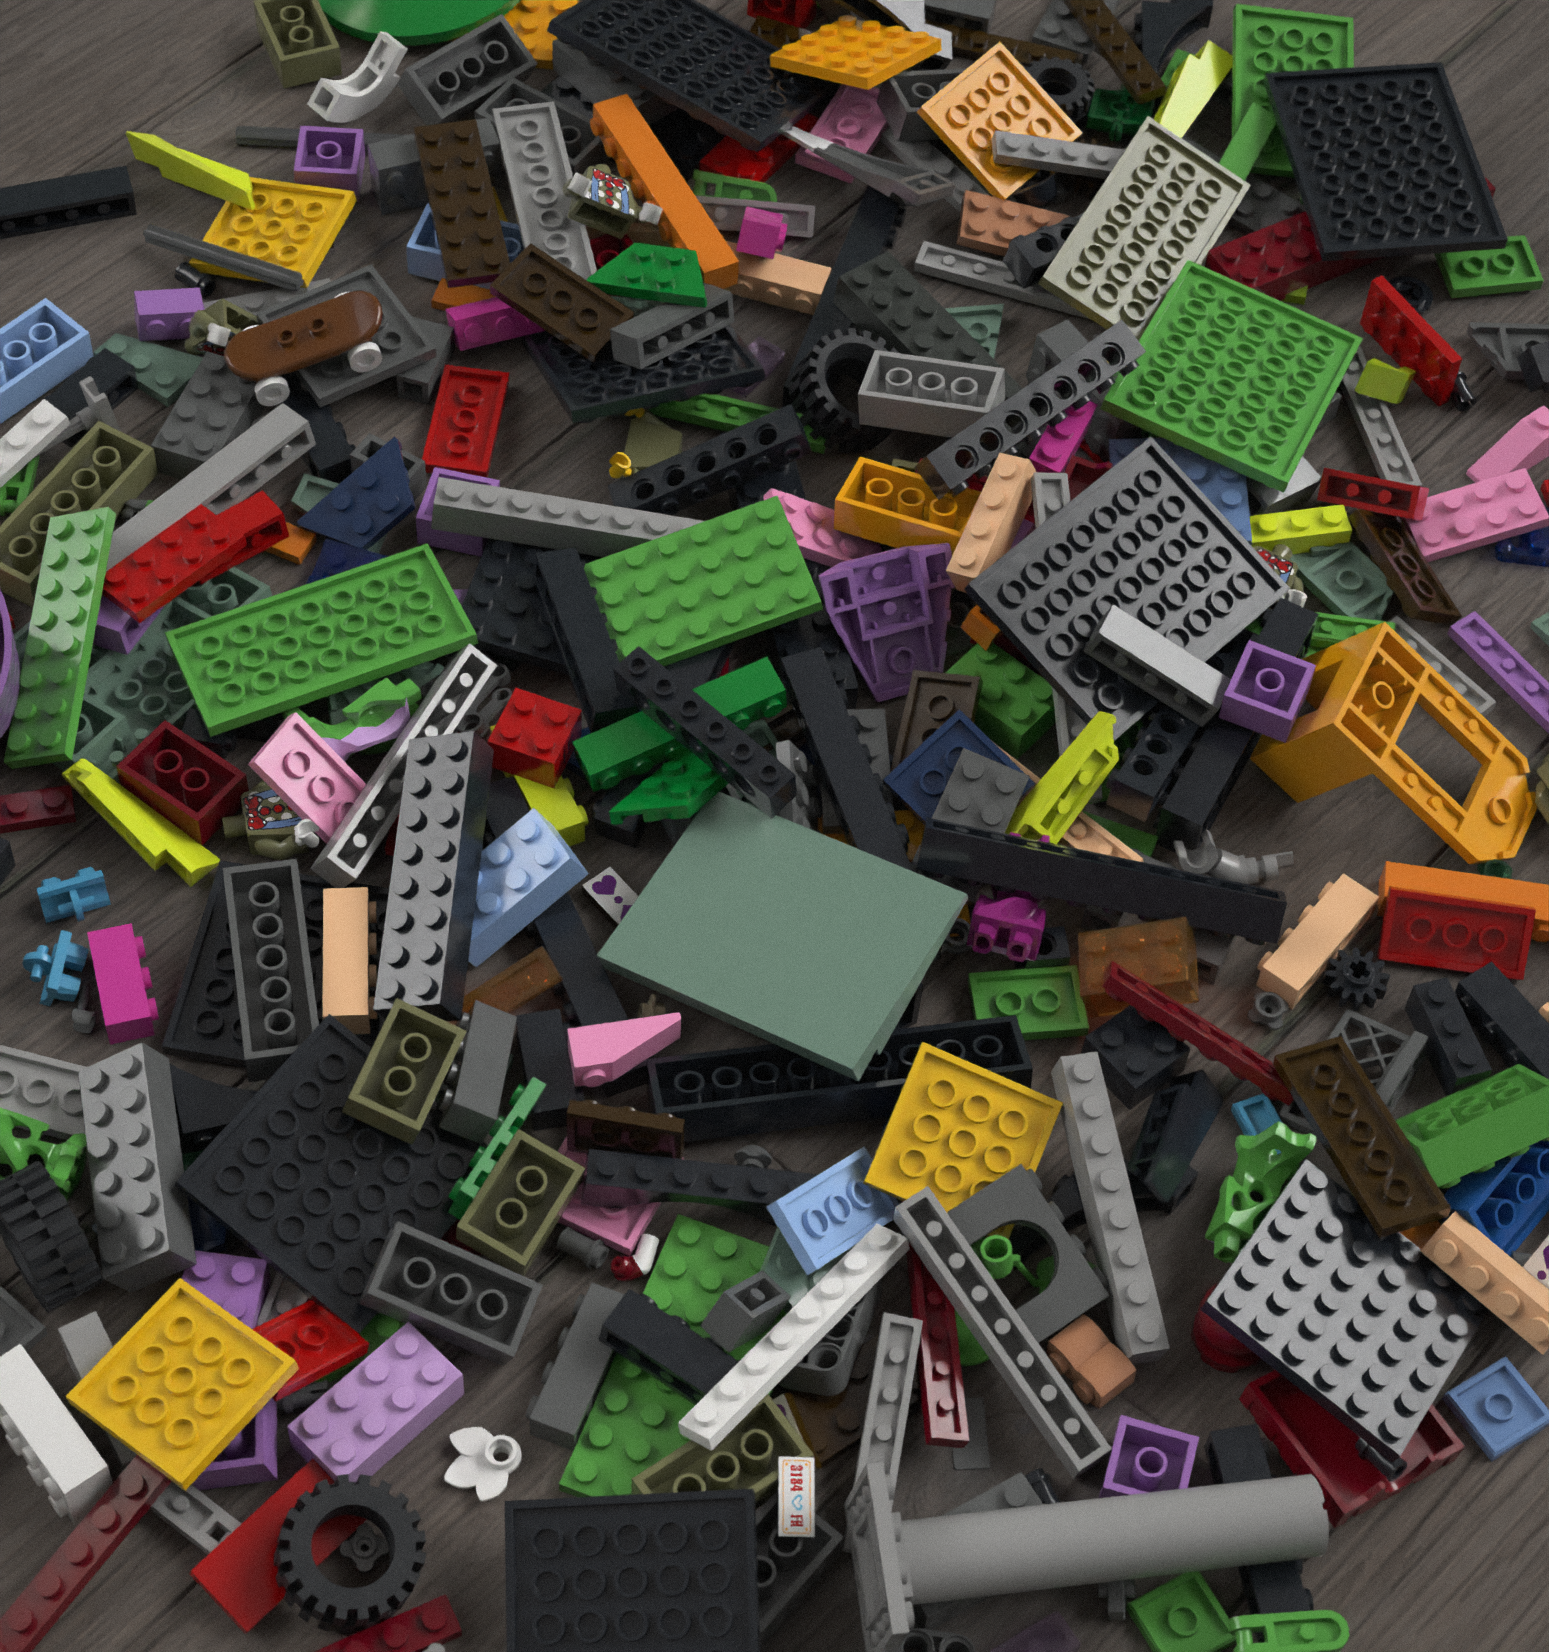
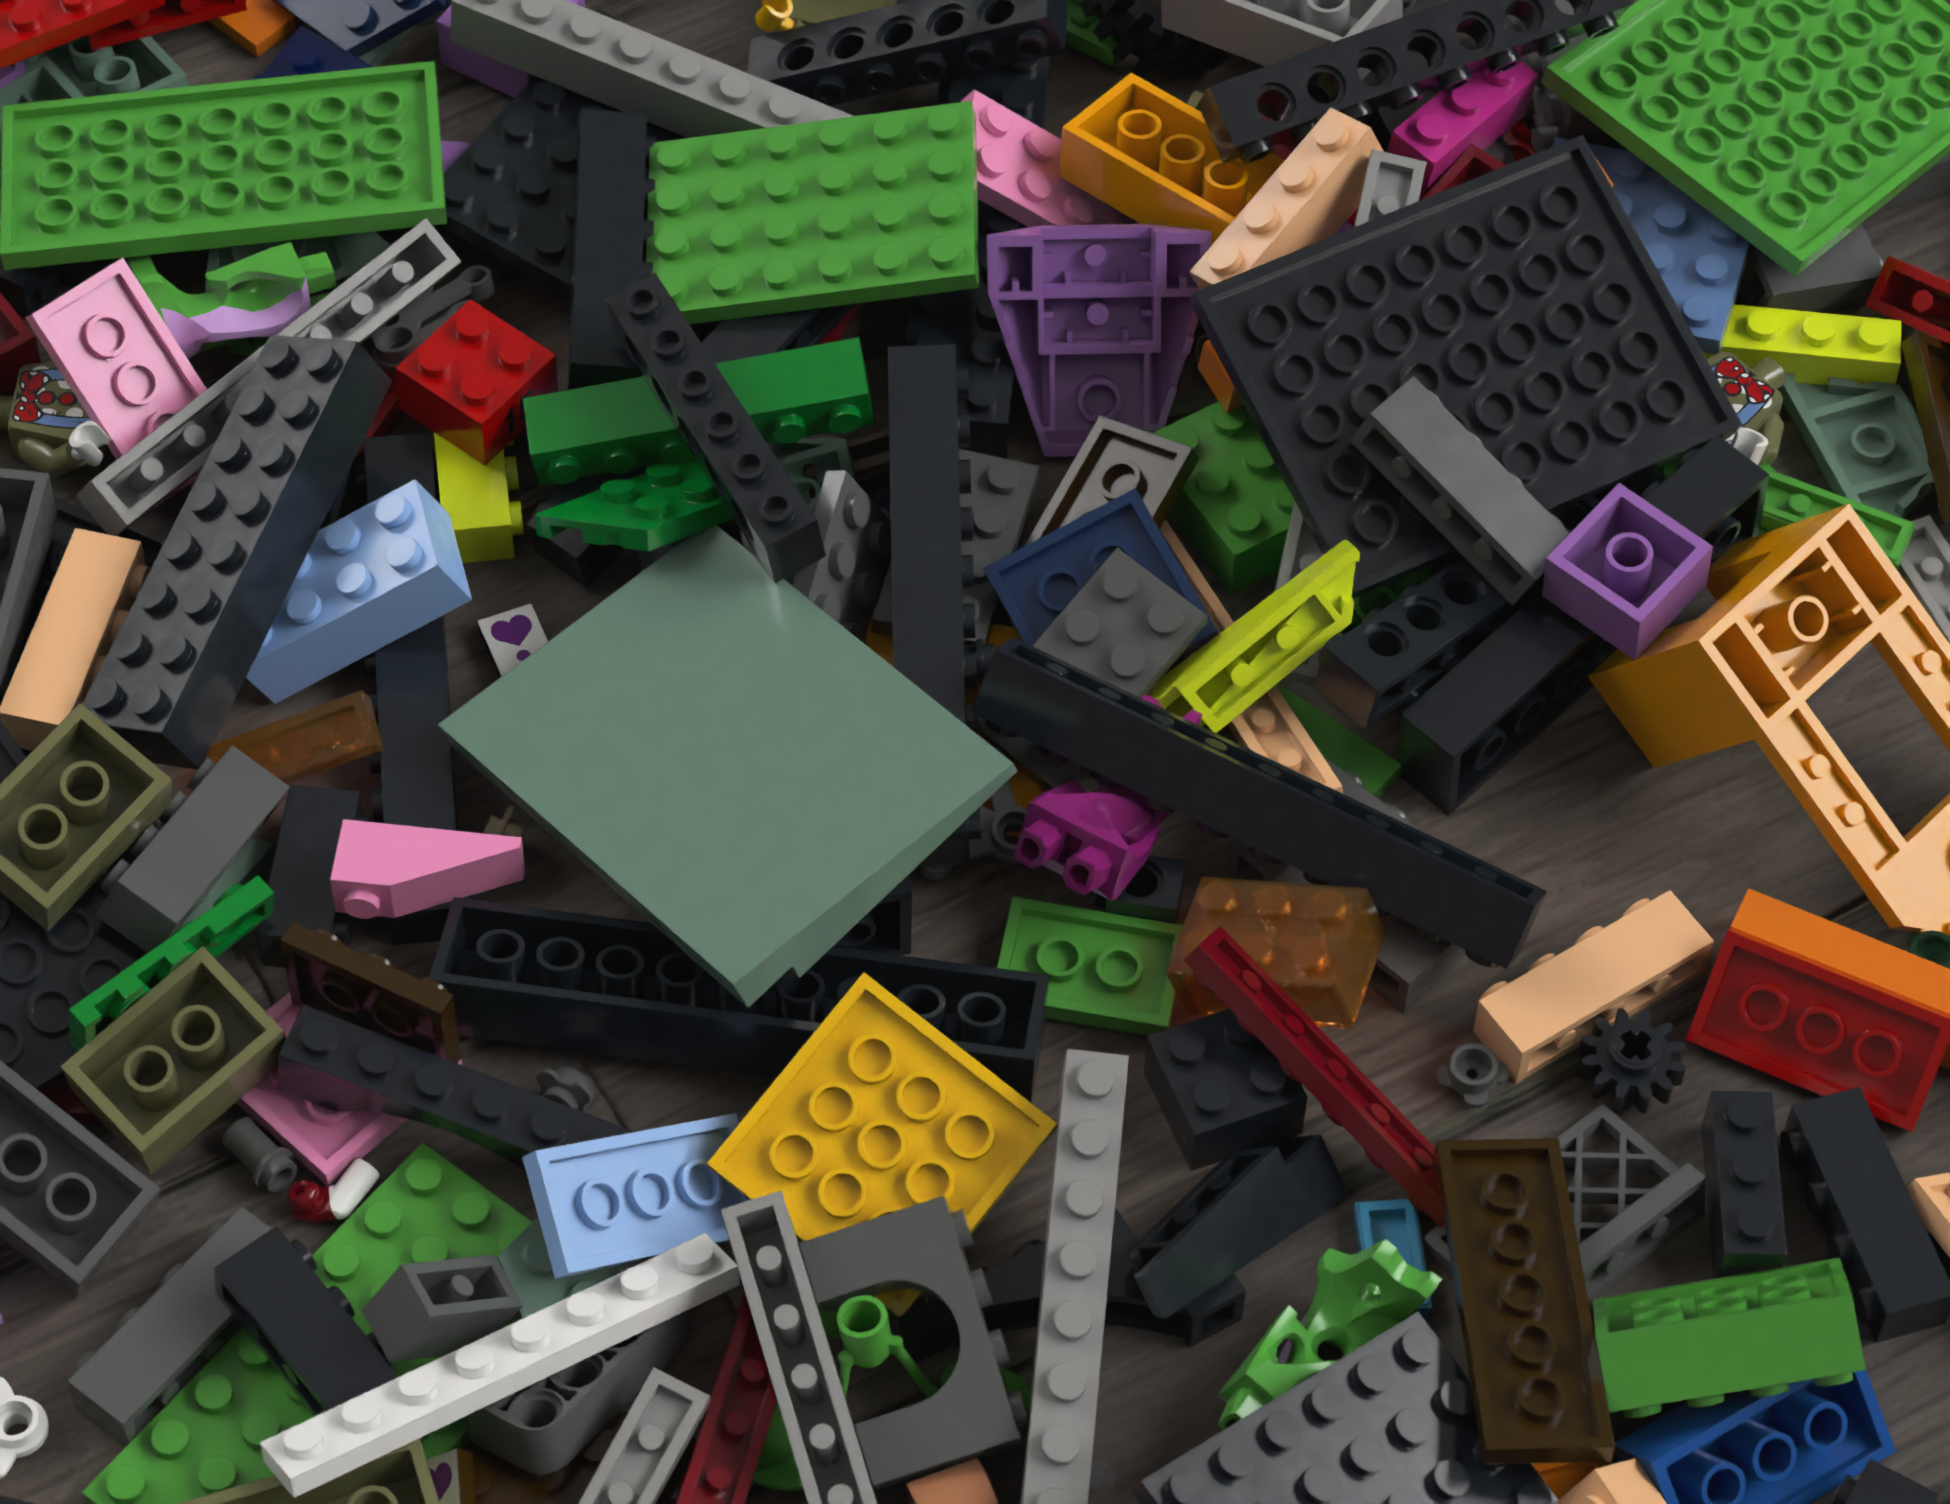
camera: 20 degrees right, 0 degrees up
light grey piece [1173,829,1294,884] -> none

